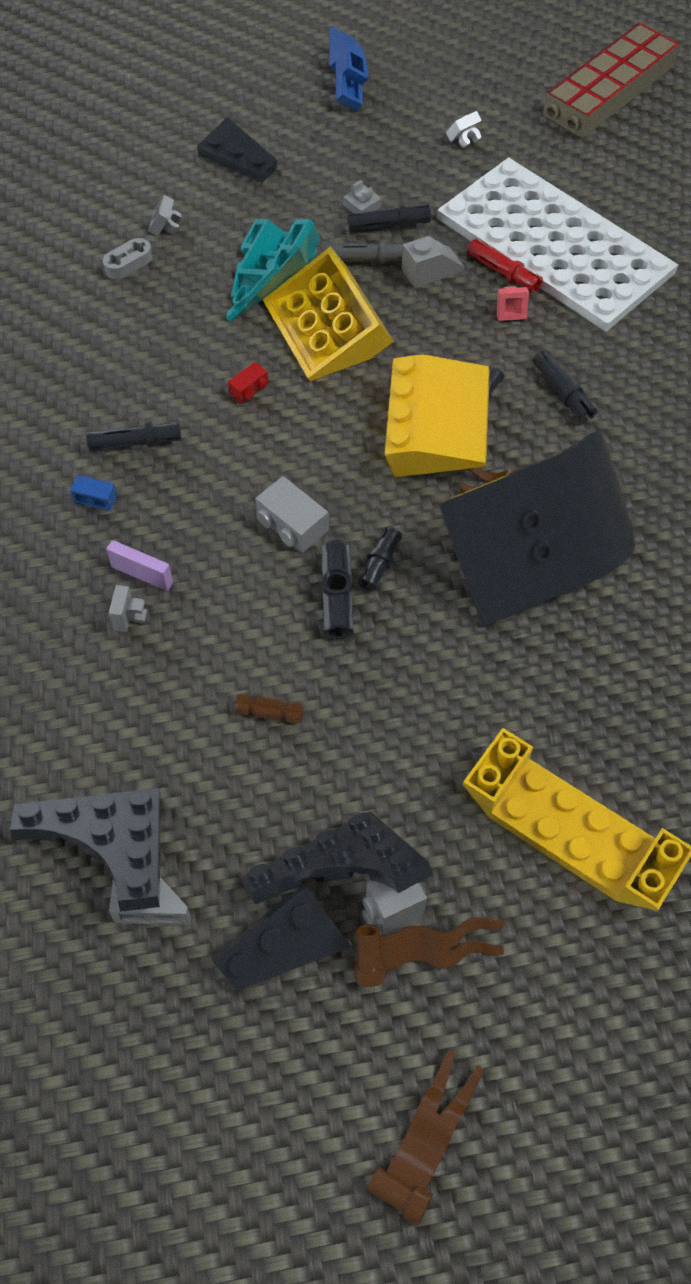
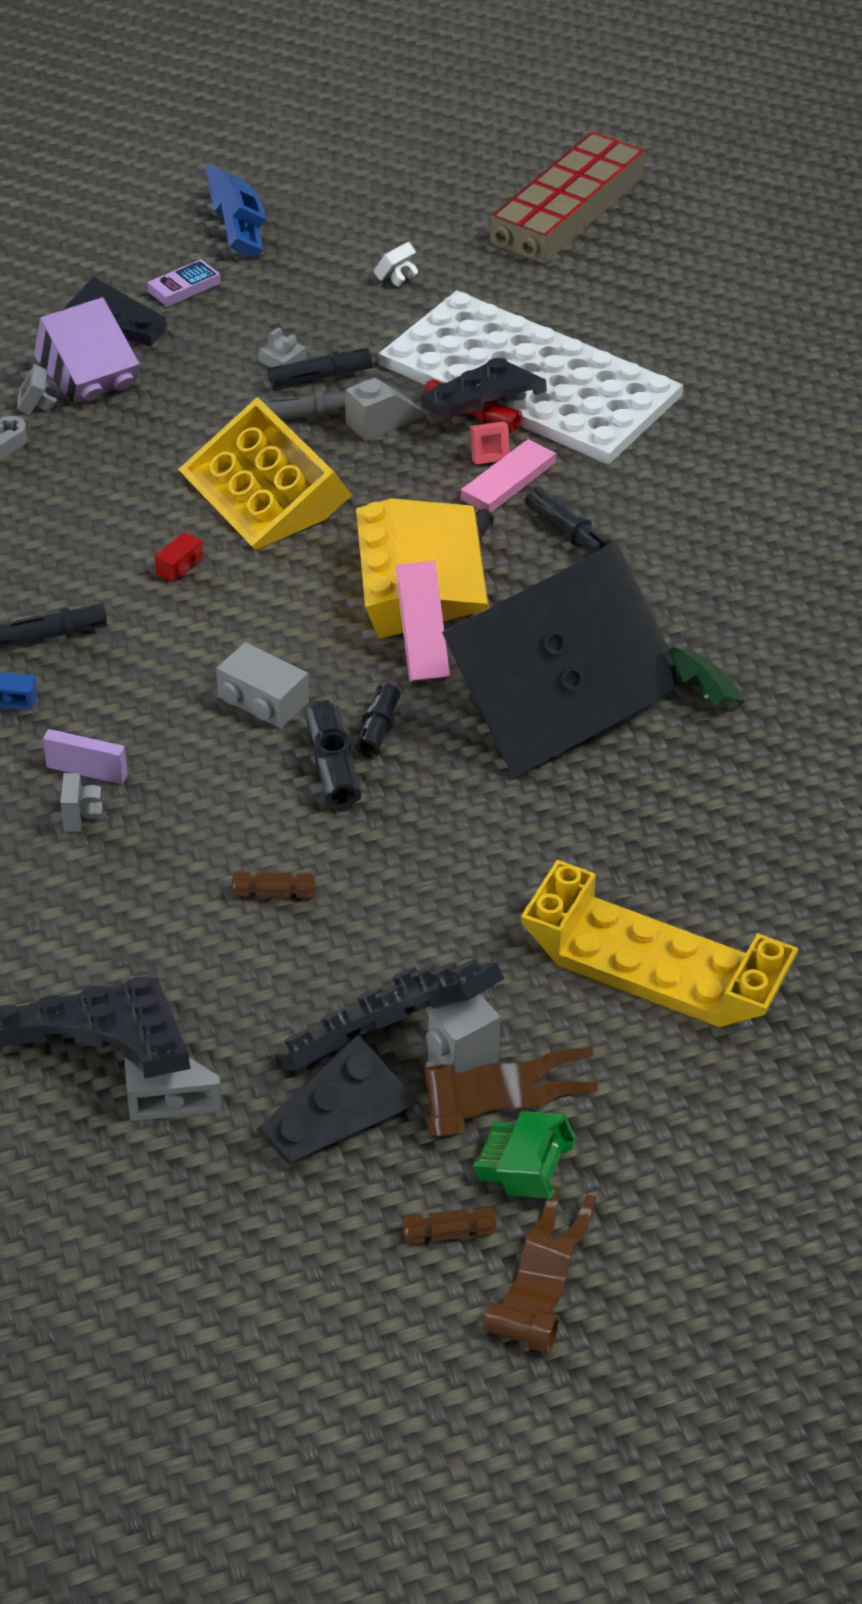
camera: 10 degrees left, 15 degrees down
teal wedge [226,219,321,322] -> none
none -> lavender slope [34,297,140,404]
none -> lavender tile [147,259,221,307]
none -> bright pink tile [395,561,450,682]
none -> reddish brown axle [402,1206,496,1244]
none -> black wing [421,357,547,419]
none -> bright pink tile [461,439,556,512]
none -> green piece [473,1111,576,1199]
none -> dark green slope [668,647,746,710]

